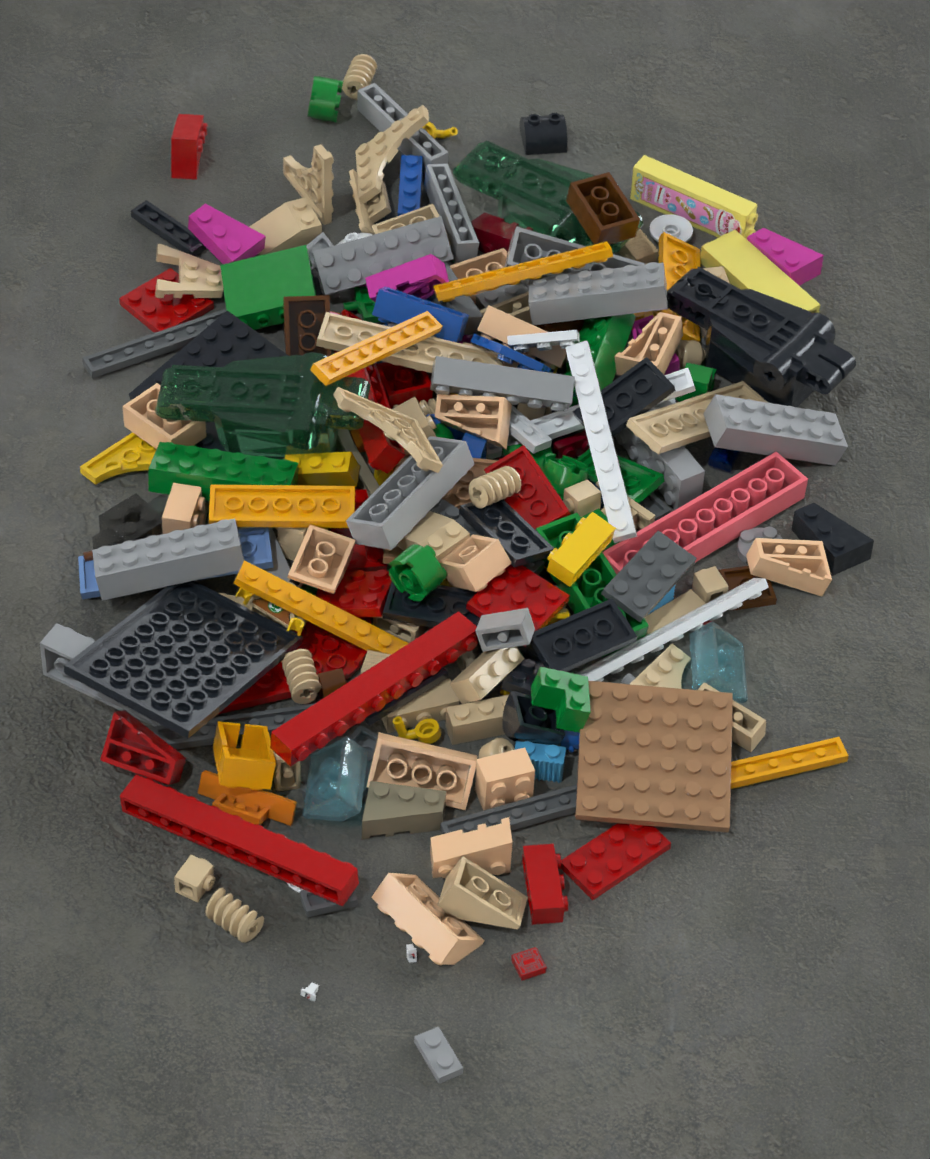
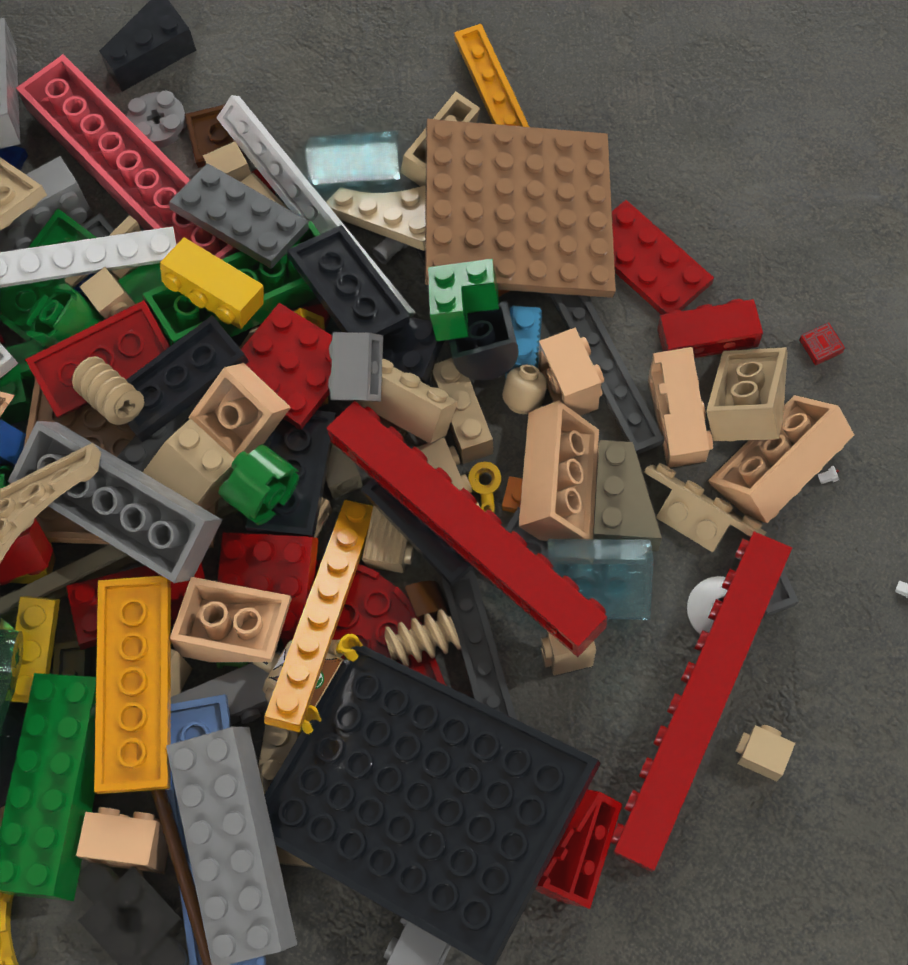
camera: 85 degrees left, 20 degrees up
orange bracket [198,770,297,826] -> none
tan piece [205,888,264,943] -> none
light orange piece [213,721,276,791] -> none
light nougat wedge [746,538,832,597] -> none
none -> tan bracket [644,463,767,552]

